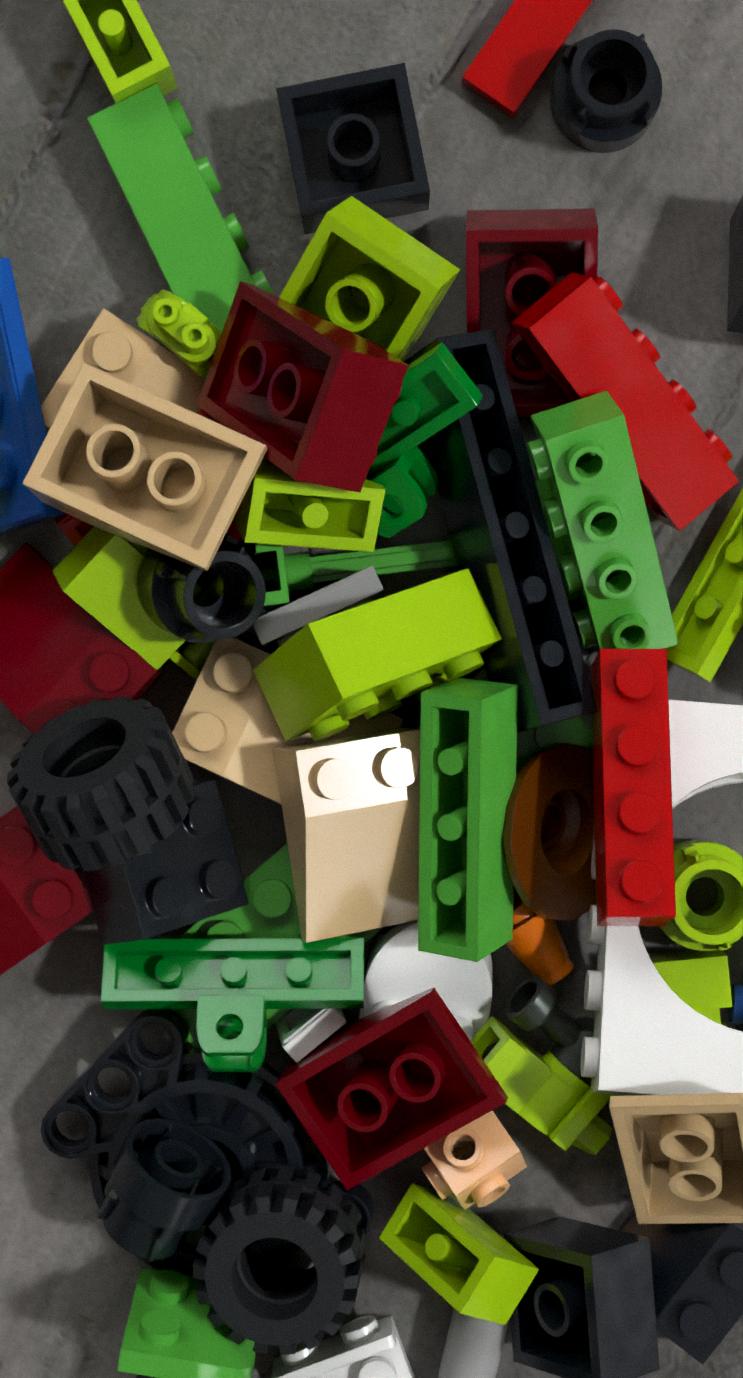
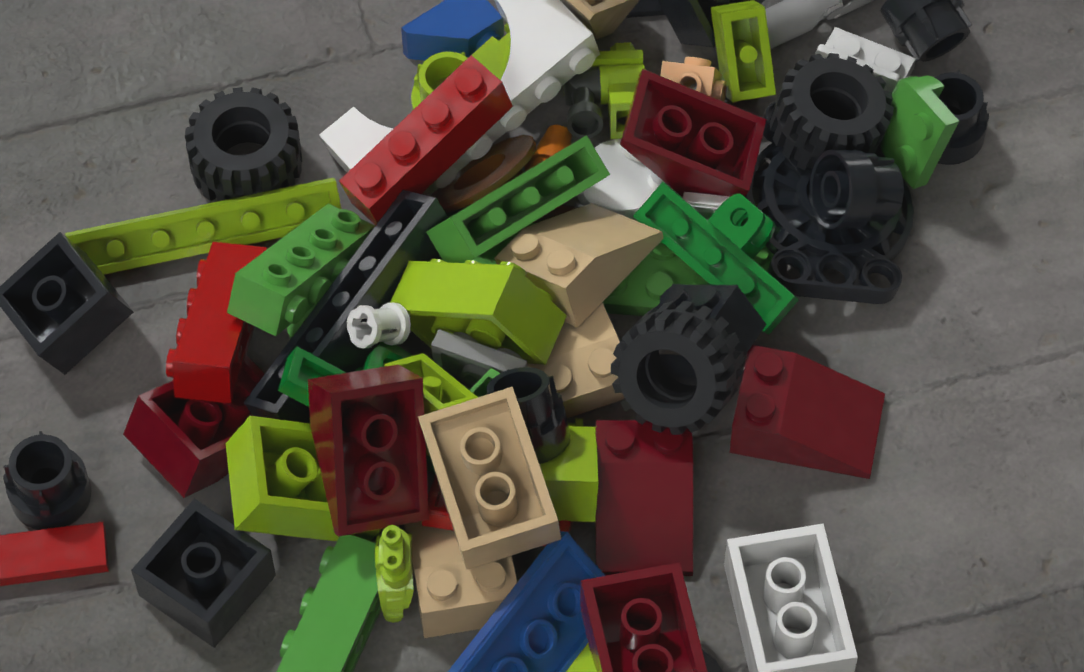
camera: 135 degrees left, 30 degrees down
none -> white bush [347,302,411,349]

